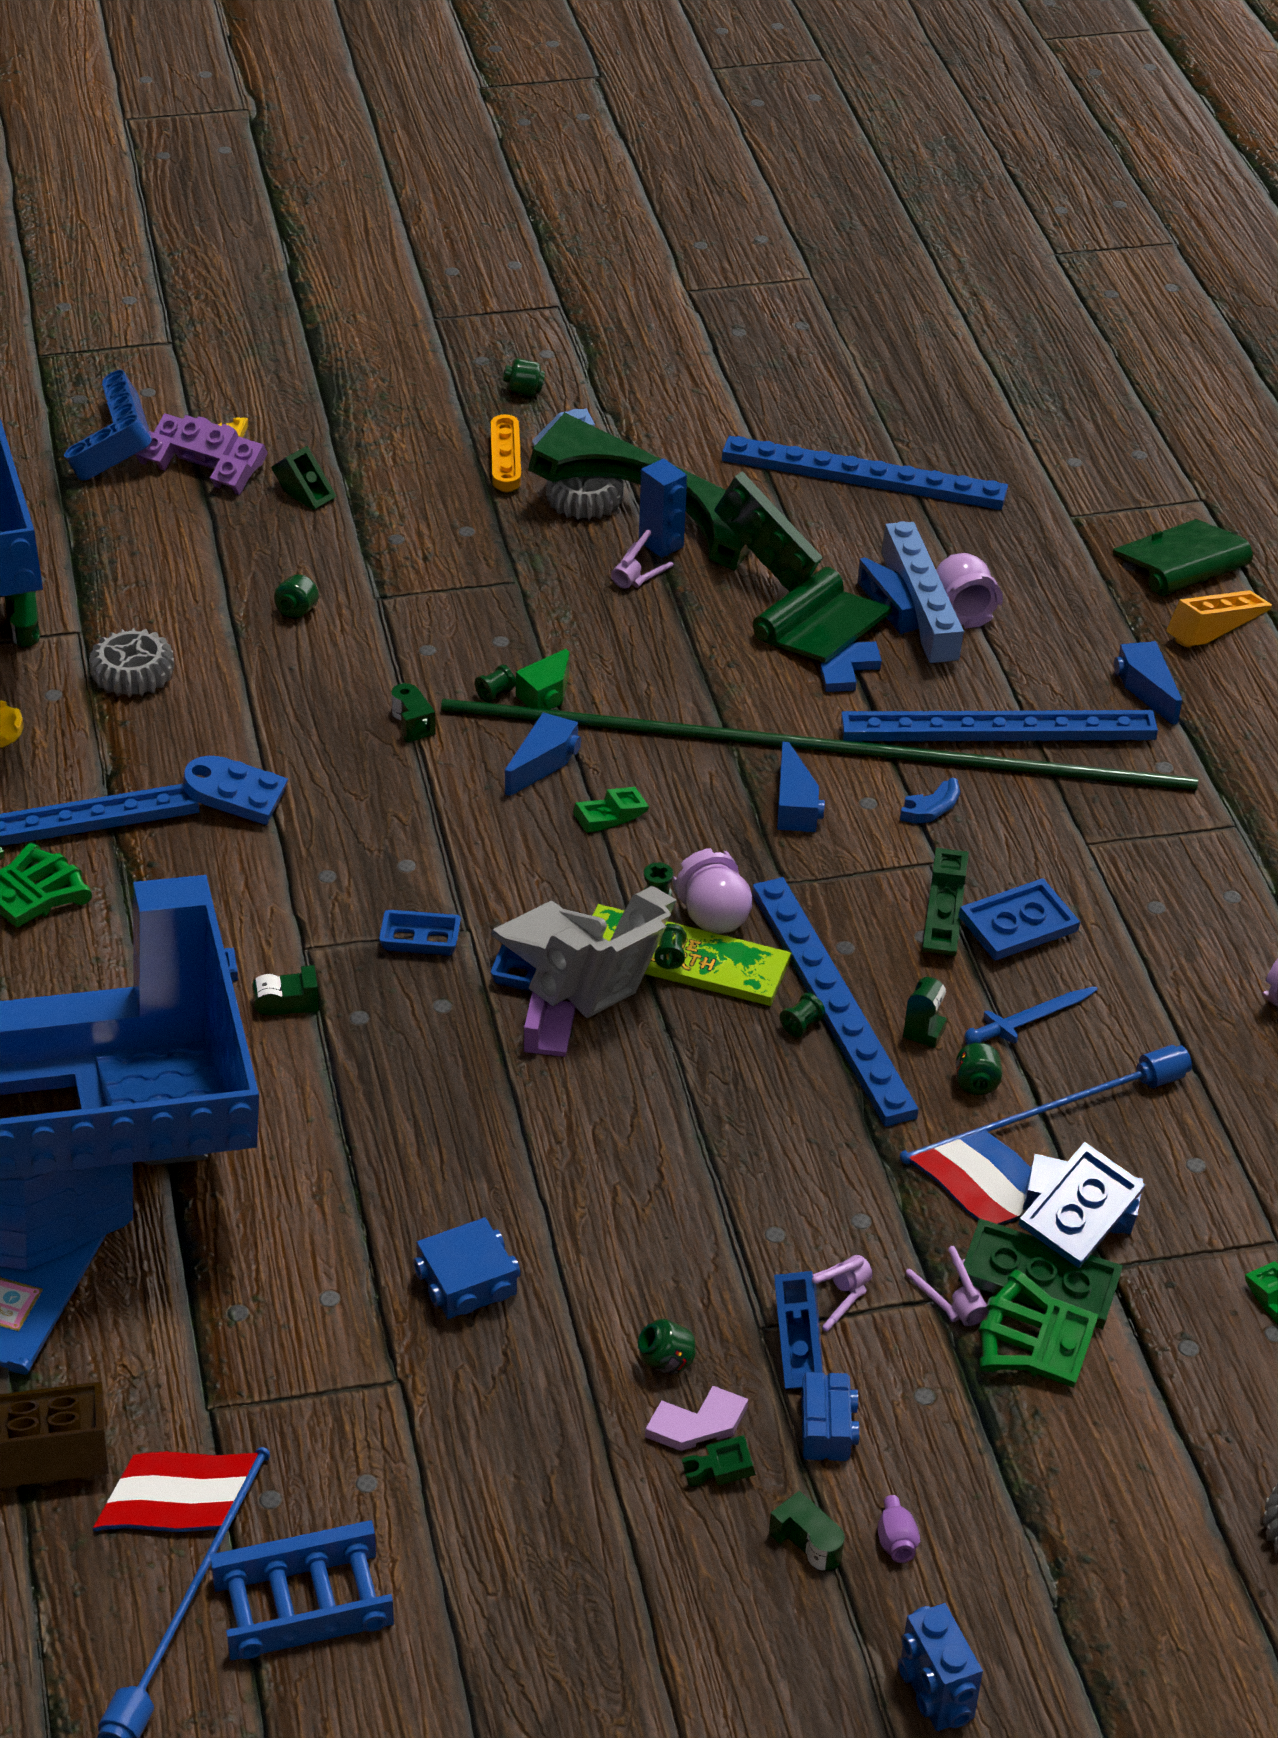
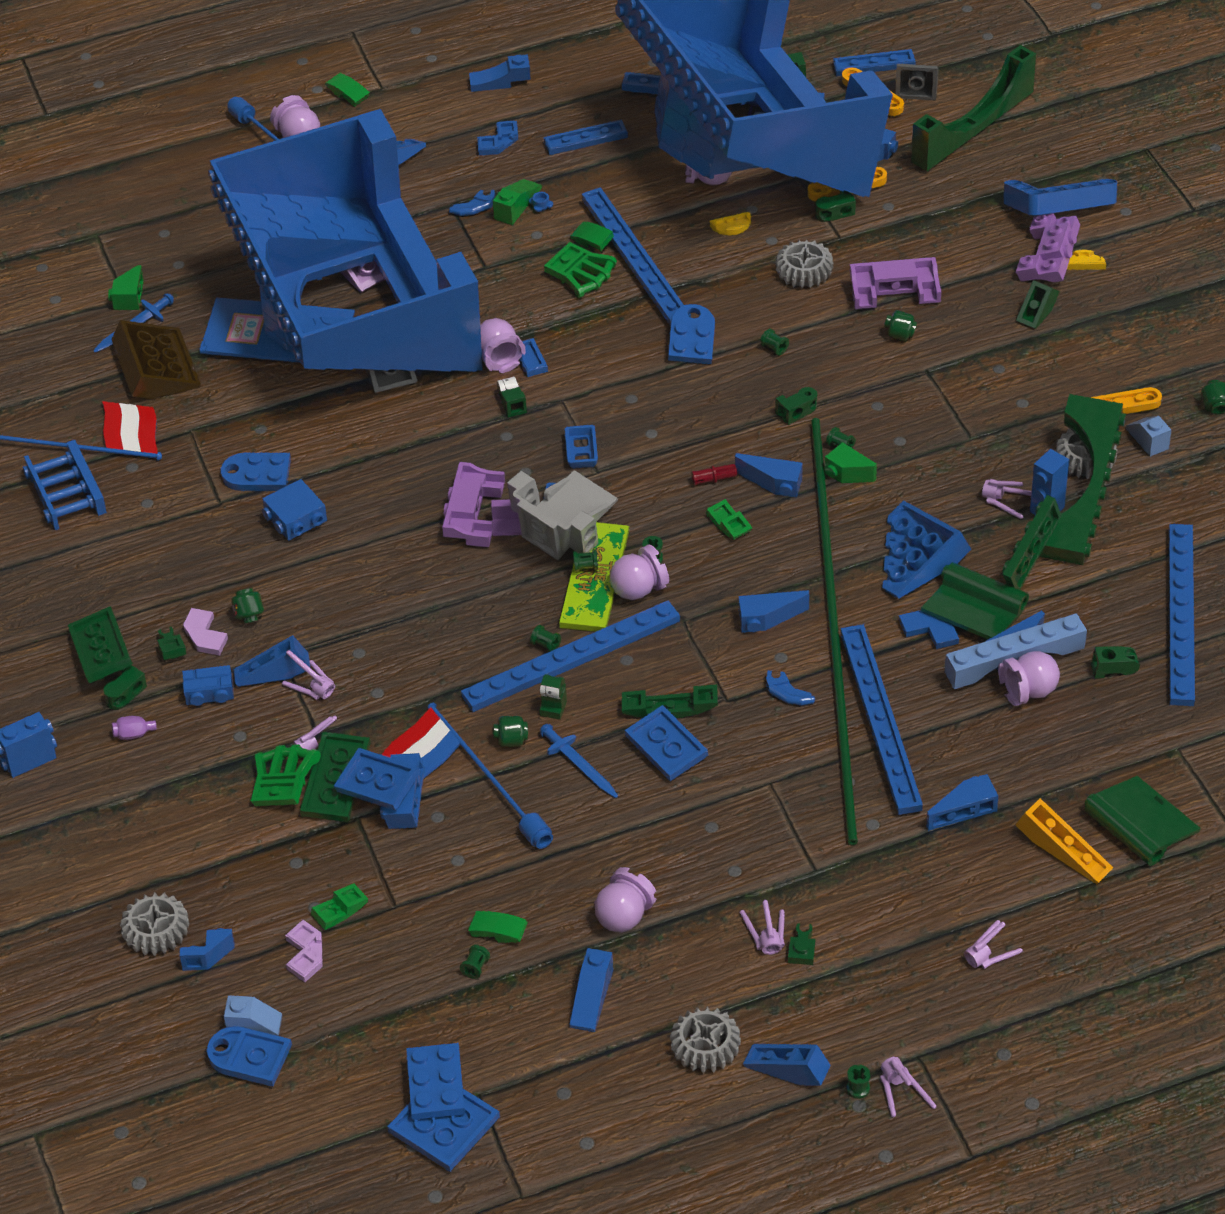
camera: 85 degrees right, 5 degrees up
none -> dark green plate [68,606,133,683]
none -> blue plate [221,453,291,491]
none -> medium lavender bracket [442,462,505,547]
none -> dark red axle [691,464,737,486]
none -> dark green bush [760,328,789,355]
none -> medium lavender bracket [850,257,941,309]
none -> blue slope [883,500,971,599]
none -> dark green leg [1090,646,1140,679]

